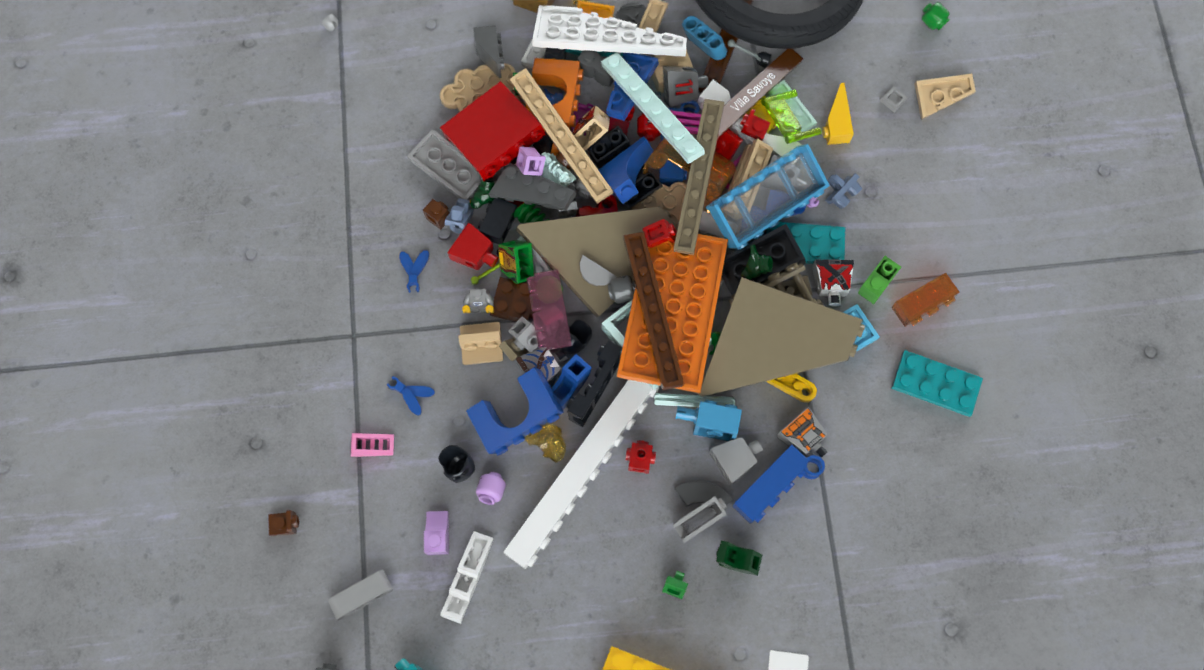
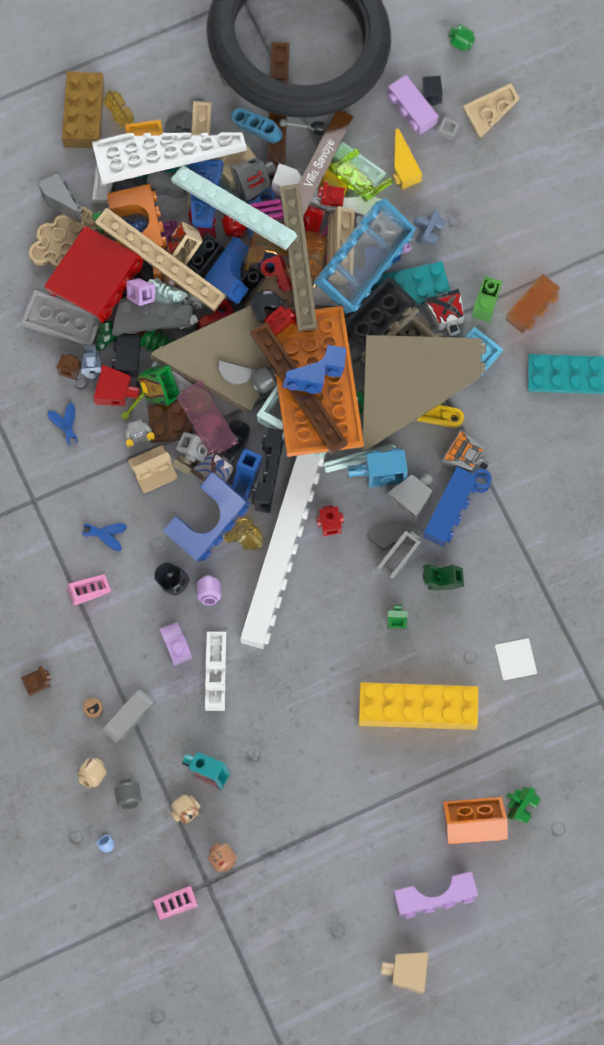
camera: 20 degrees left, 0 degrees up
dark green animal [741,244,773,280] -> none
none -> tan head [77,758,107,788]
none -> medium nougat tile [83,698,103,719]
none -> black helmet [251,290,284,323]
none -> red plate [261,254,293,293]
none -> arch [282,345,346,394]
none -> lavender brick [387,75,438,135]
none -> black brick [422,75,443,106]

